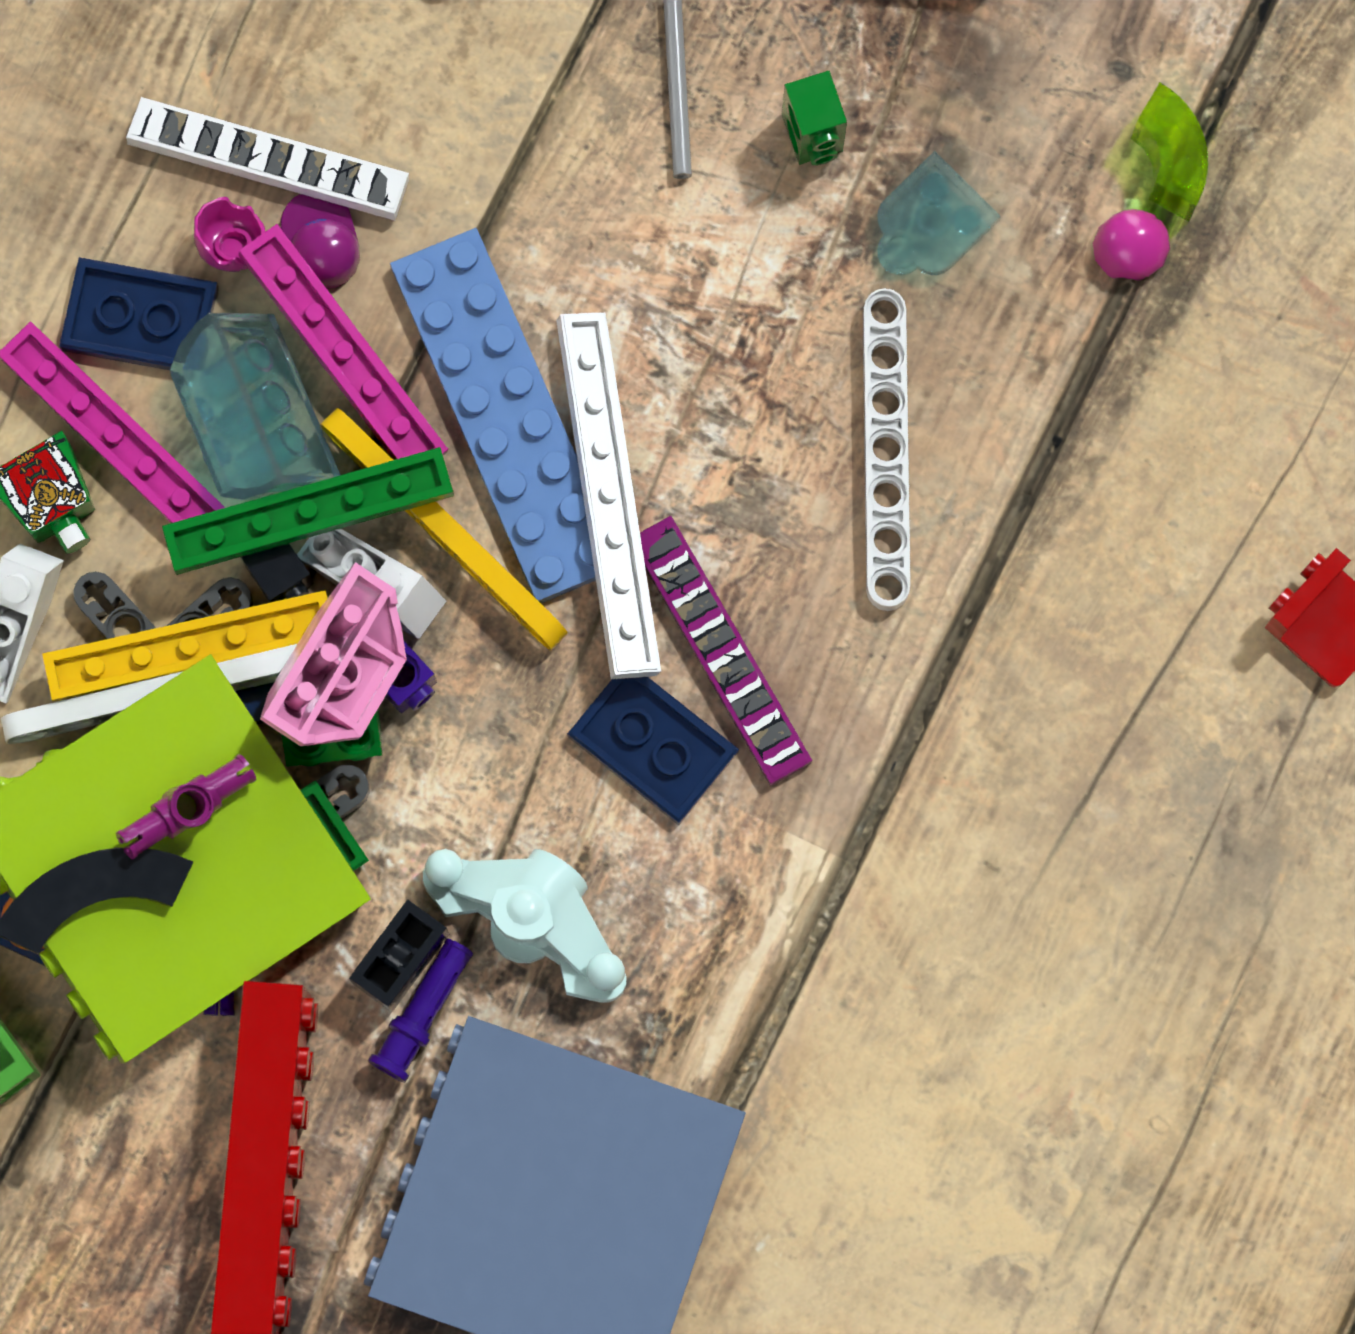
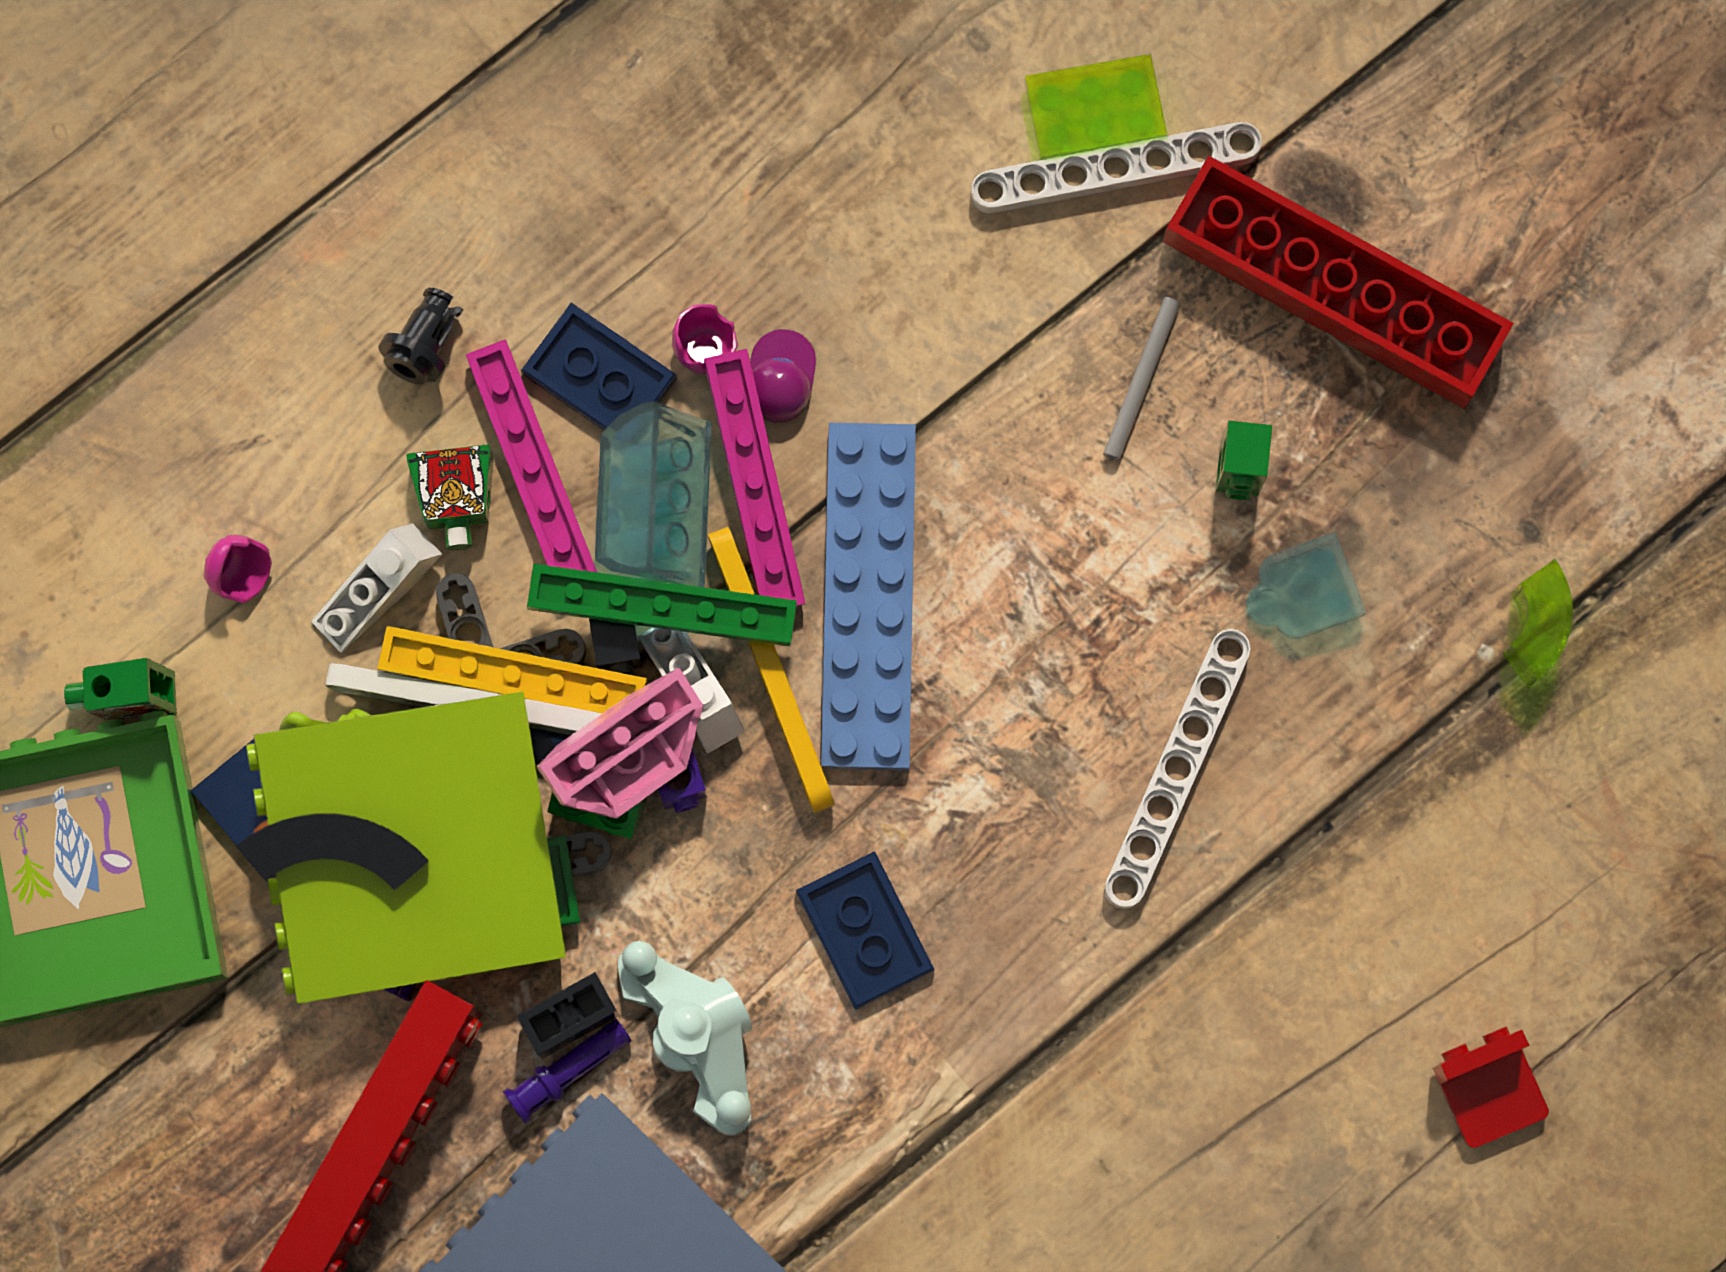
camera: 25 degrees right, 0 degrees up
magenta pin [115,754,257,859] -> none
tile [126,97,409,221] -> none
white tile [556,312,661,679] -> none
tile [640,516,813,786] -> none
dark pink hair [1093,209,1170,281] -> none

